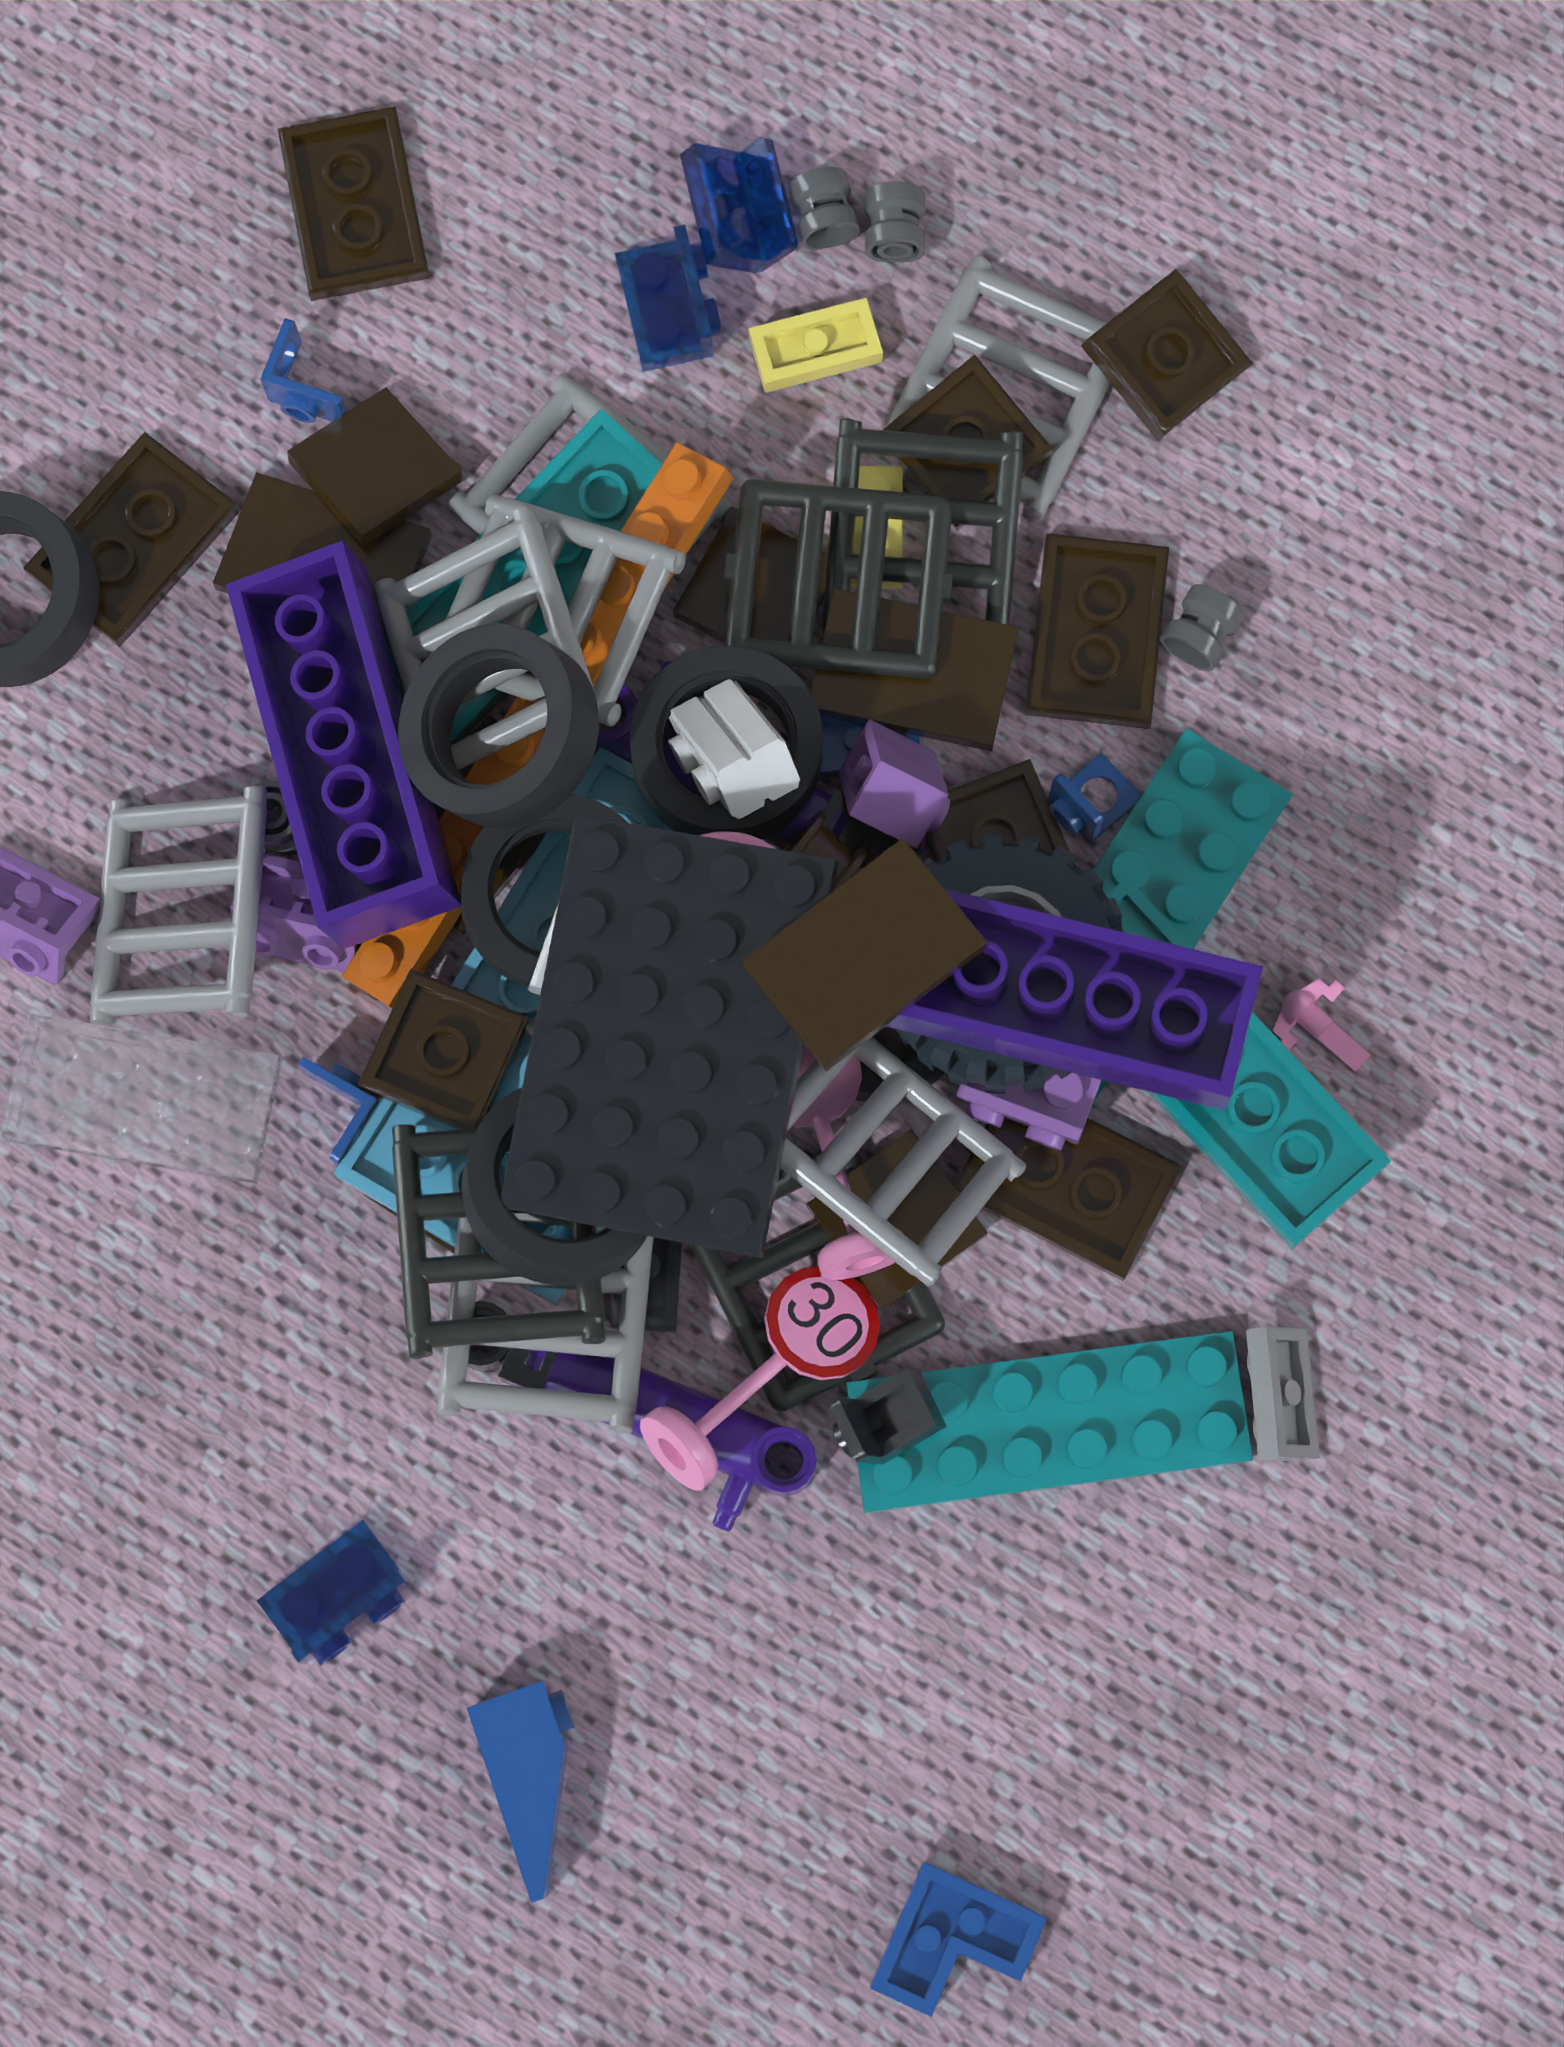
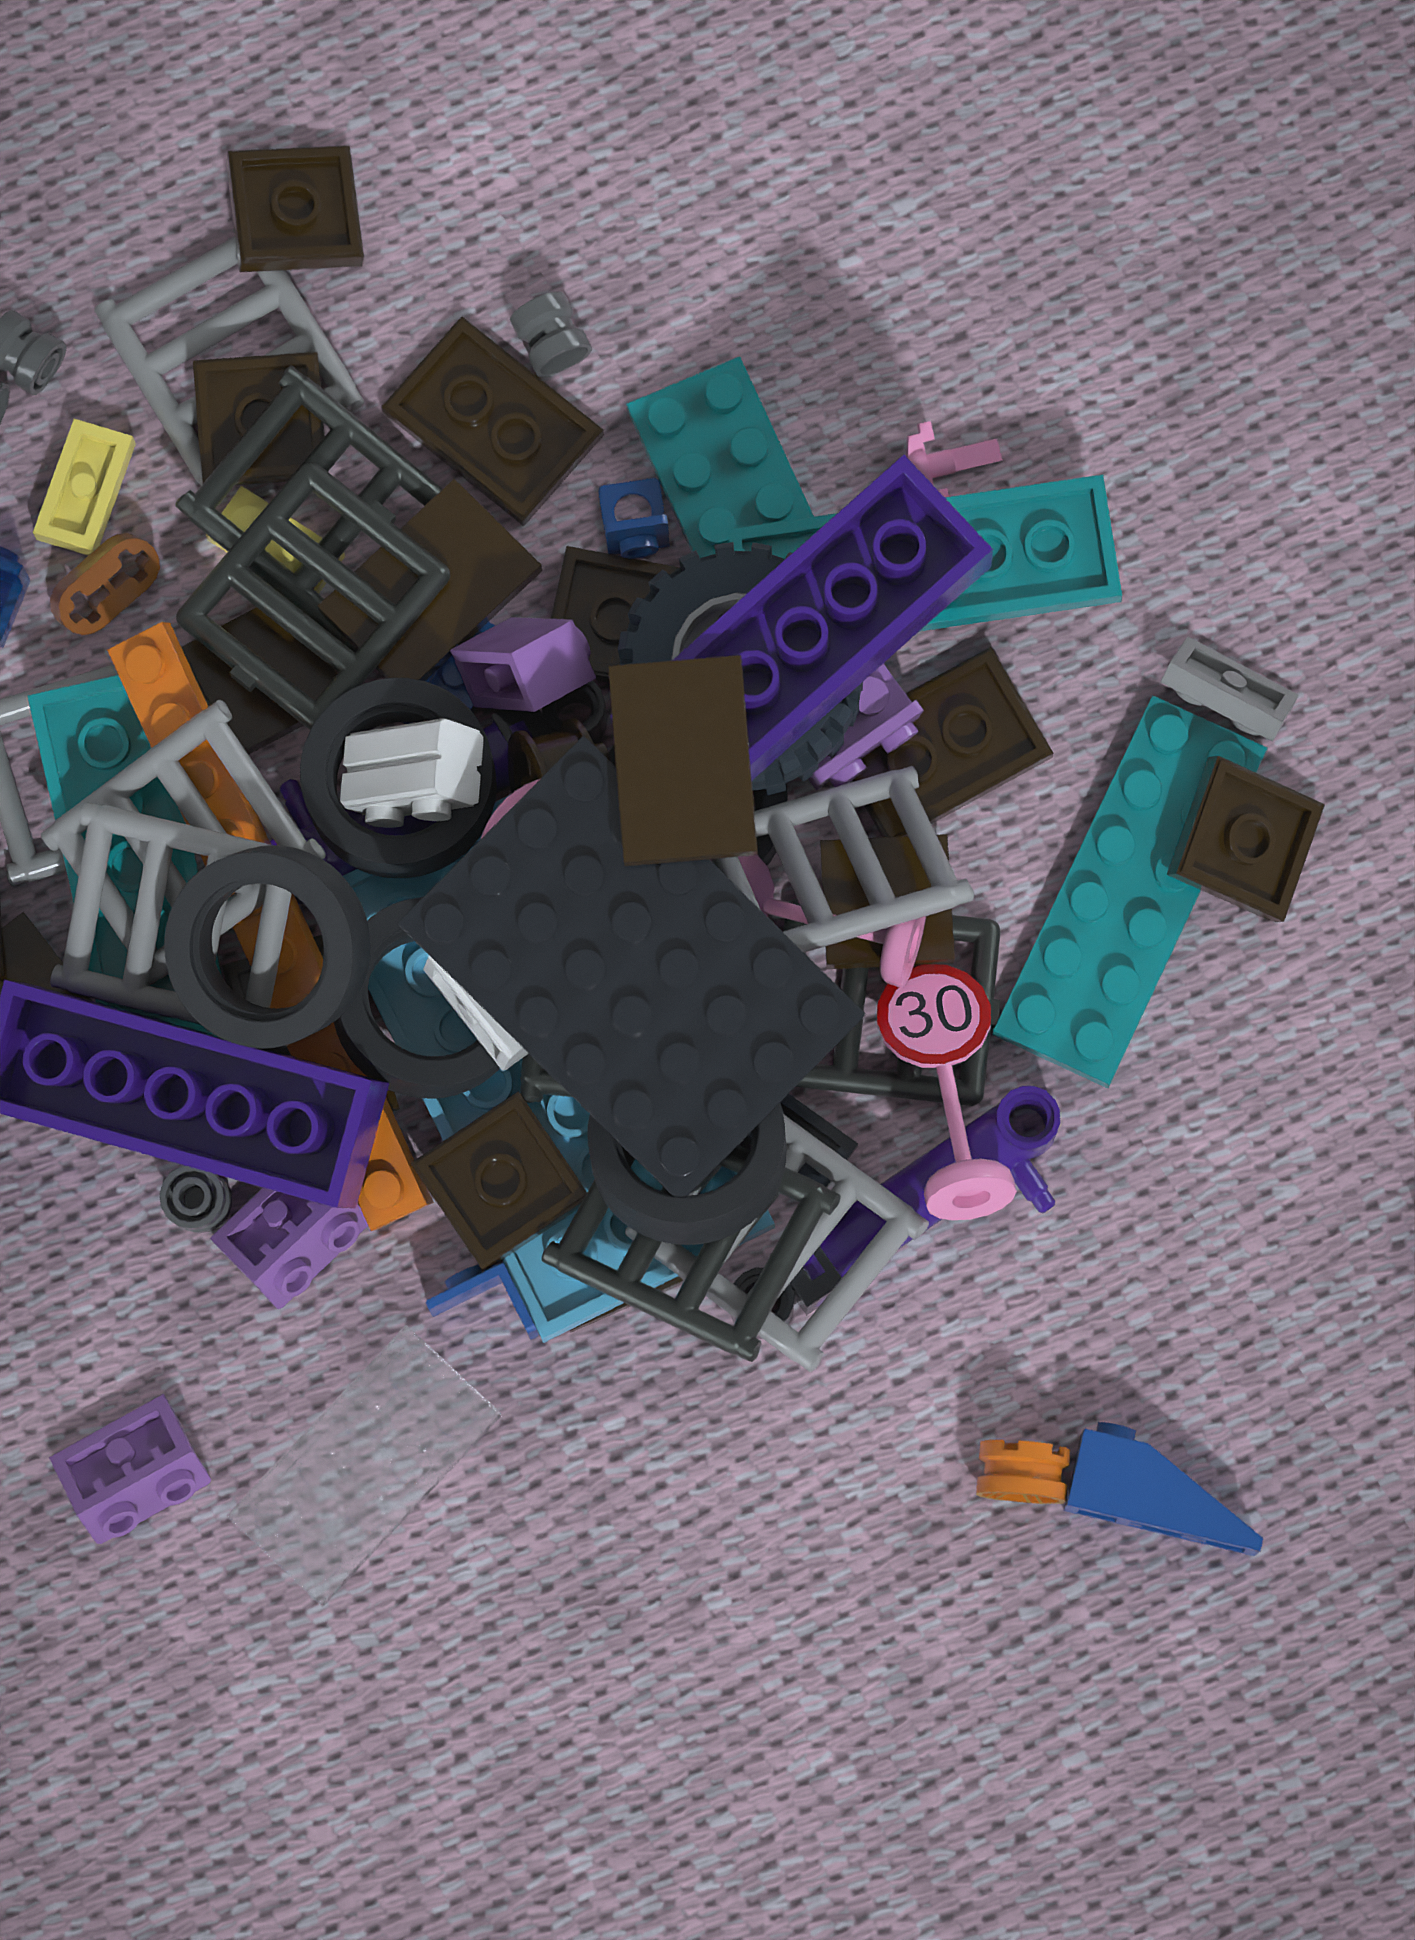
camera: 55 degrees left, 0 degrees up
light grey bar [90,785,268,1026] -> none
clear blue bracket [256,1520,412,1666] -> none
black bracket [829,1367,947,1465] -> none
none -> dark orange beam [50,533,160,635]
none -> orange wheel [976,1439,1070,1504]
none -> dark brown tile [1167,756,1325,923]

